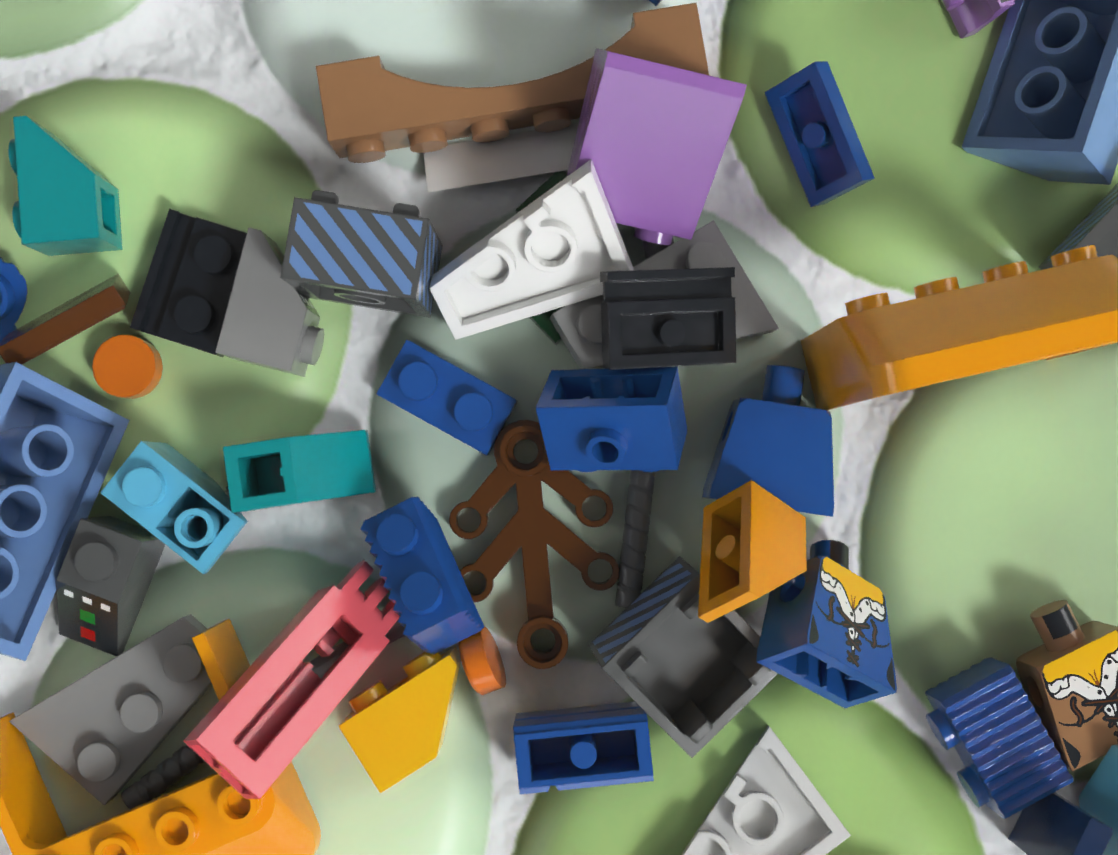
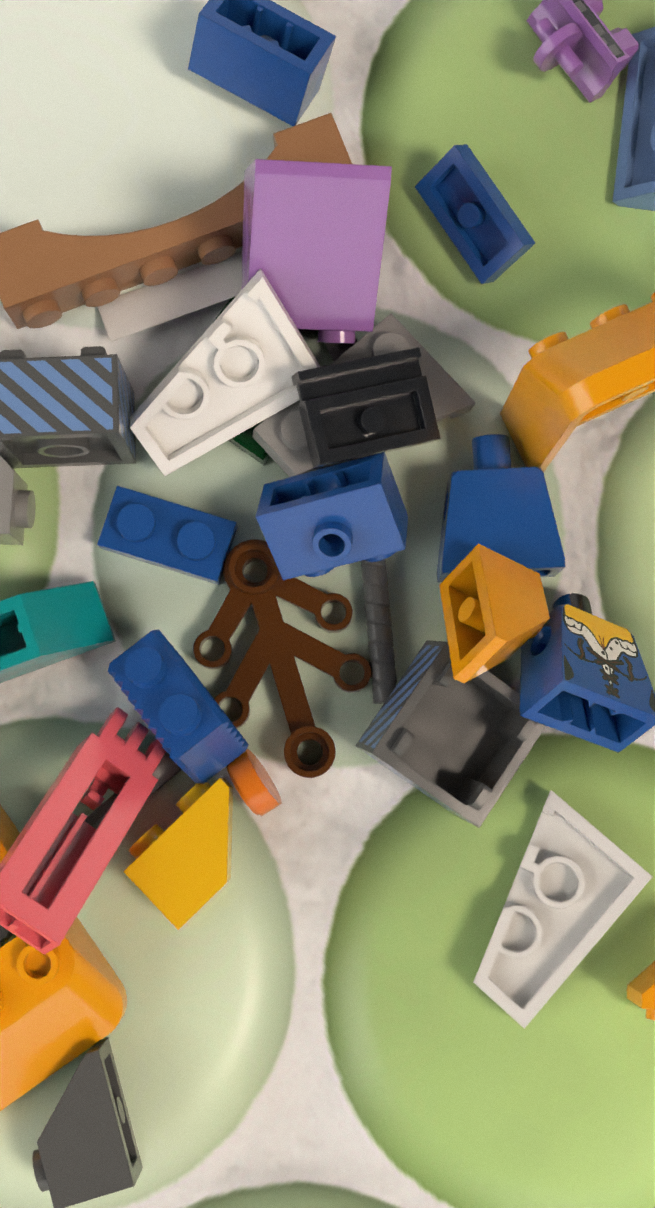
camera: 20 degrees left, 5 degrees down
blue brick [513,701,654,795] -> none

